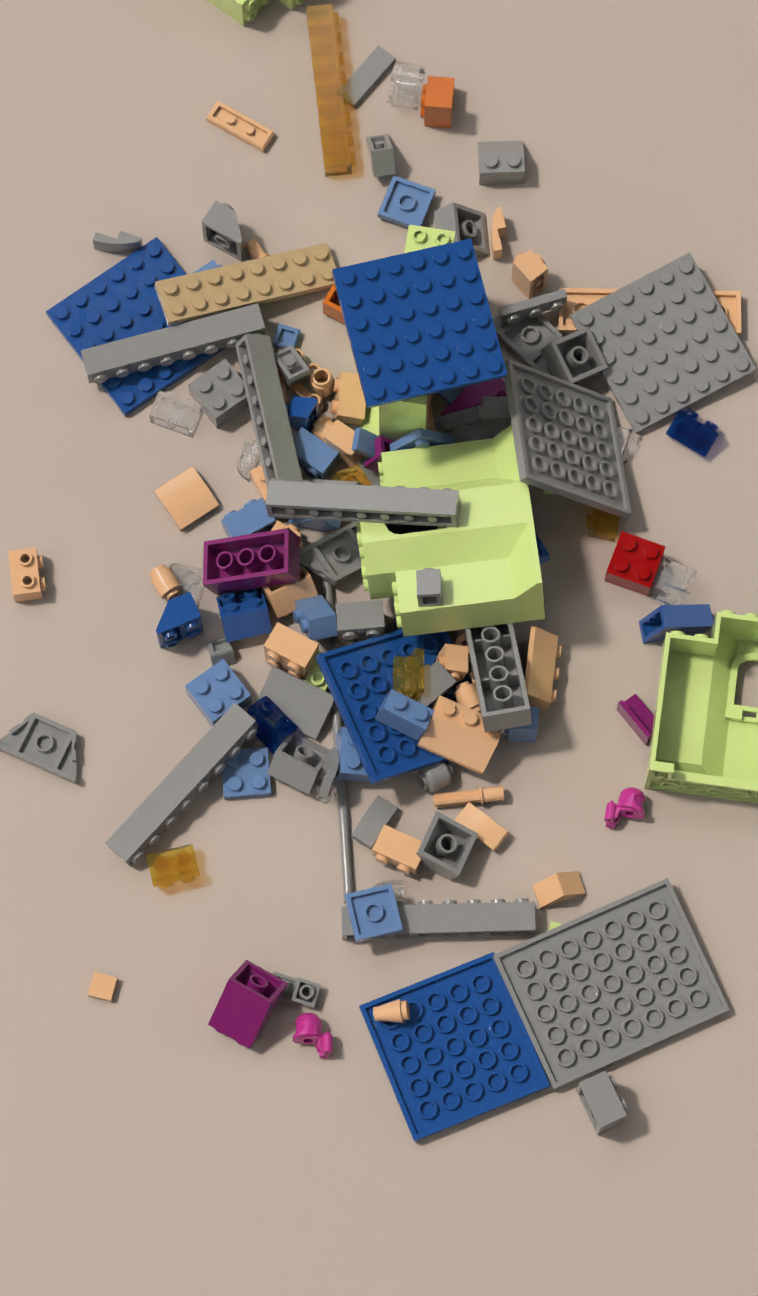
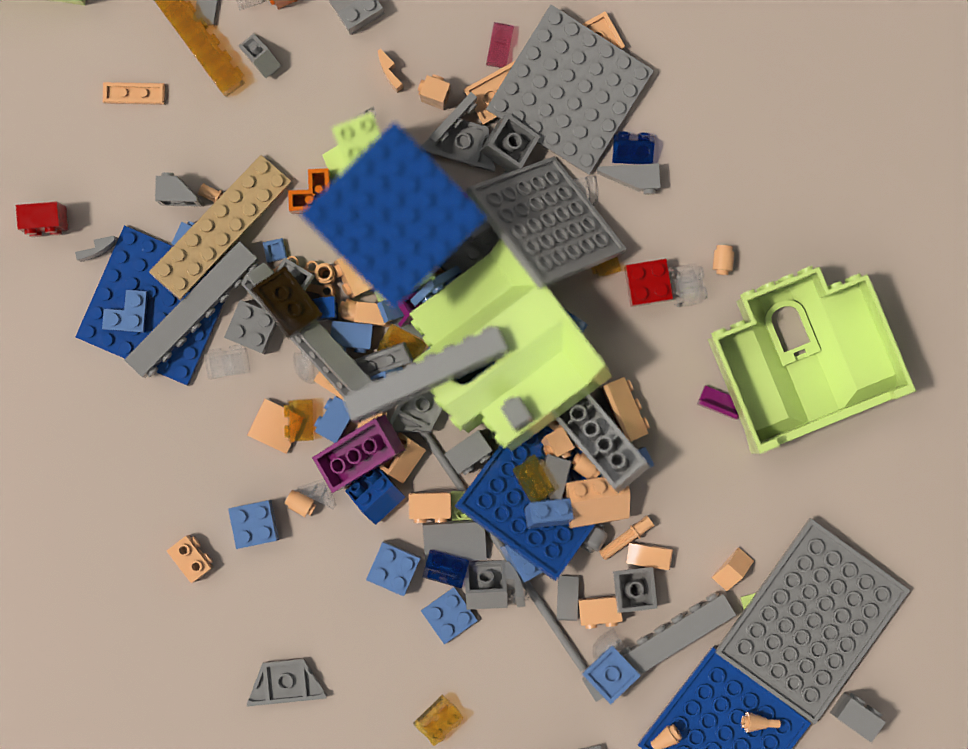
camera: 30 degrees left, 15 degrees up
light grey brick [105,703,258,866] -> none
blue slope [156,592,204,648] -> none
light grey slope [207,637,236,666] -> none
medium blue brick [293,595,338,641] -> none
medium blue plate [378,175,436,228] -> none
light grey slope [434,202,488,257] -> none
dark pink piece [604,787,645,829] -> none
blue slope [639,604,714,644] -> none
none -> red brick [16,201,68,237]
none -> medium blue plate [102,290,148,333]
none -> medium blue brick [228,500,279,549]
none -> dark brown plate [251,266,322,339]
none -> clear yellow bracket [284,399,314,442]
none -> clear pink slope [486,22,514,68]
none -> light grey slope [597,163,661,195]
none -> light nougat brick [712,245,735,275]
none -> light nougat cone [741,712,781,733]

